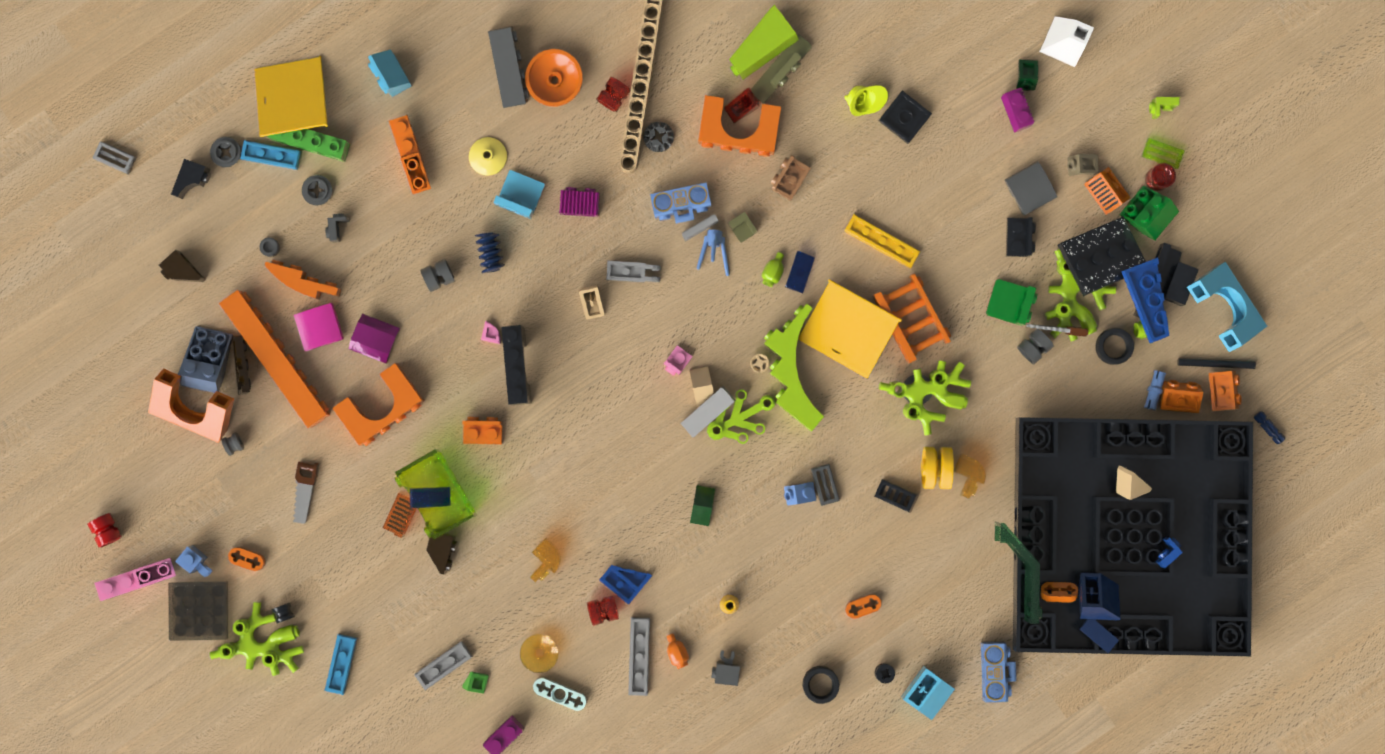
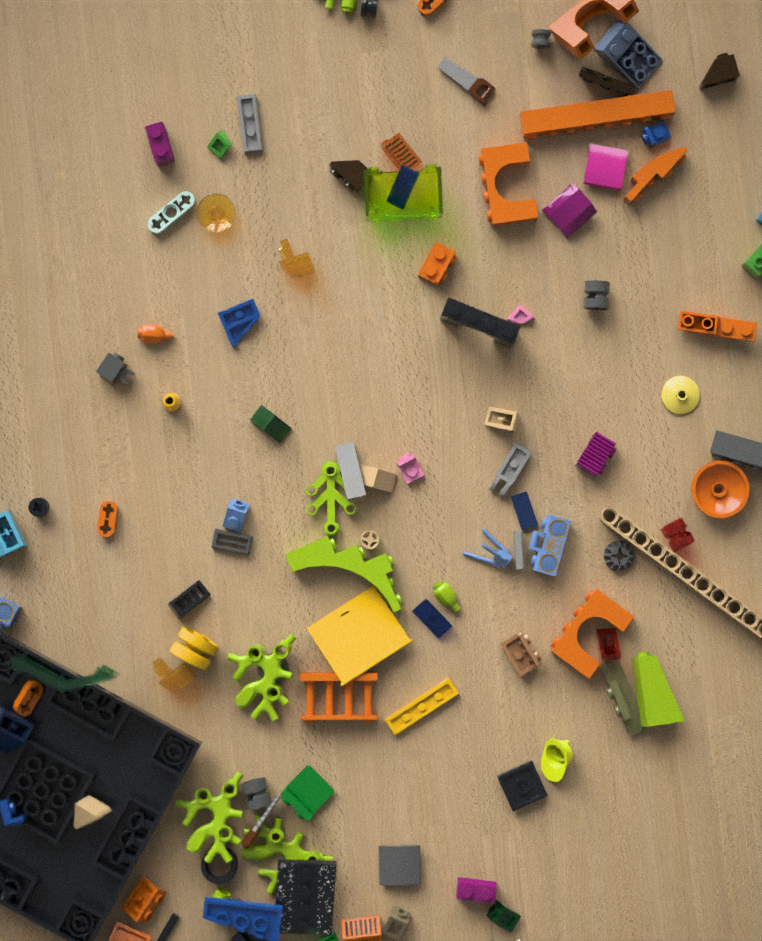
camera: 115 degrees right, 0 degrees up
dark grey tile [259,237,280,257] -> none
dark grey gear [302,175,333,206] -> none
dark grey bracket [325,214,350,243] -> none
dark azure tile [325,634,357,695] -> none
dark blue piece [475,232,505,274] -> none
medium azure bracket [493,170,545,219] -> none
clear red wheel [587,595,619,626] -> none
light grey tile [628,617,650,696] -> none
olive panel [728,212,757,243] -> none
black tyre [802,666,840,704] -> none
black bracket [1006,217,1036,257] -> none
medium blue pin [1144,370,1166,411] -> none
none -> lime plant [175,771,244,864]
none -> dark blue piece [511,491,538,530]
none -> blue bracket [641,120,671,149]

